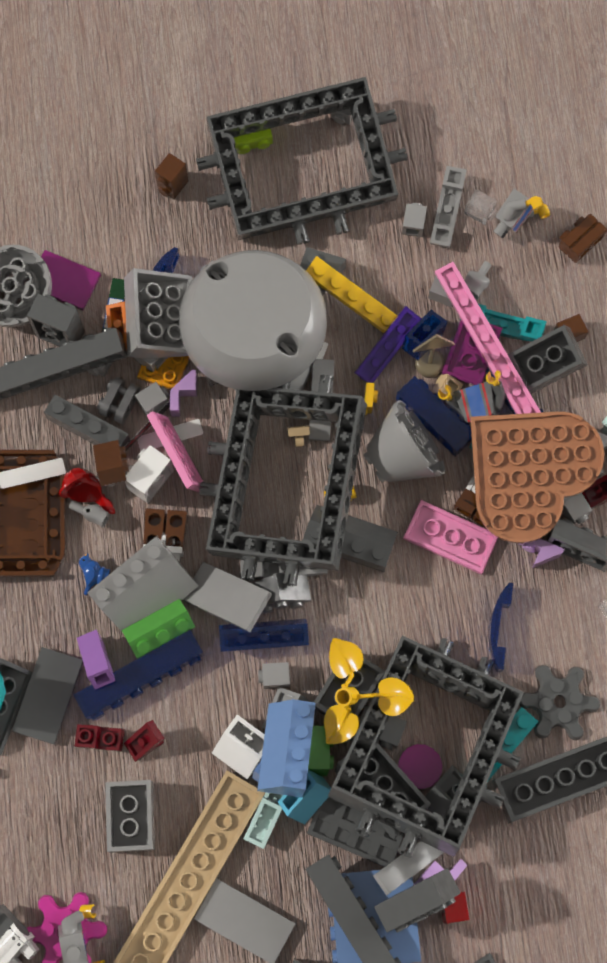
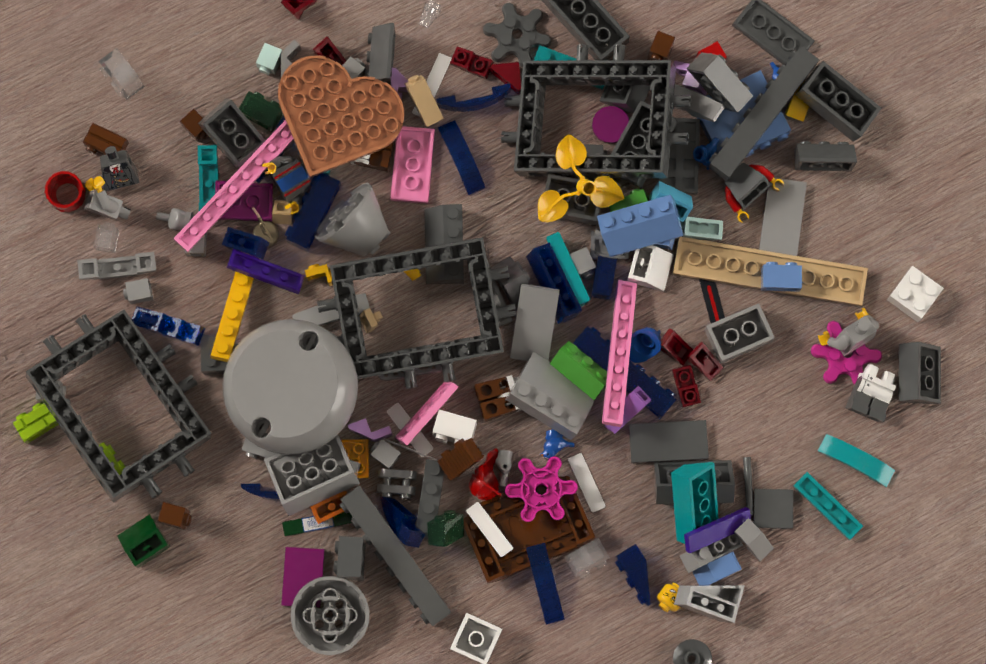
camera: 110 degrees left, 5 degrees up
none -> lime brick [13,402,59,444]
none -> red piece [45,171,86,212]
none -> dark grey torso [100,146,140,191]
none -> dark green slope [117,514,171,568]
none -> clear blue slope [131,306,205,346]
none -> clear green brick [239,91,283,132]
none -> clear blue slope [380,496,425,548]
none -> tan brick [404,75,444,127]
none -> white sticker [412,53,452,116]
none -> clear green brick [427,510,464,547]
none -> clear blue slope [438,120,486,195]
none -> dark red slope [450,46,494,79]
none -> dark red slope [490,62,521,95]
none -> dark pink plate [505,456,578,522]
none -> teal slope [546,232,590,308]
none -> white sticker [568,453,605,512]
none -> clear blue brick [591,256,617,300]
none -> bright pink plate [602,280,637,427]
none -> blue piece [629,327,661,363]
none -> reddish brown brick [647,31,675,60]
none -> dark red slope [688,342,724,381]
none -> blue animal [693,137,720,170]
none -> black sticker [699,279,725,324]
none -> dark grey torso [724,163,784,223]
none -> medium blue brick [761,262,802,292]

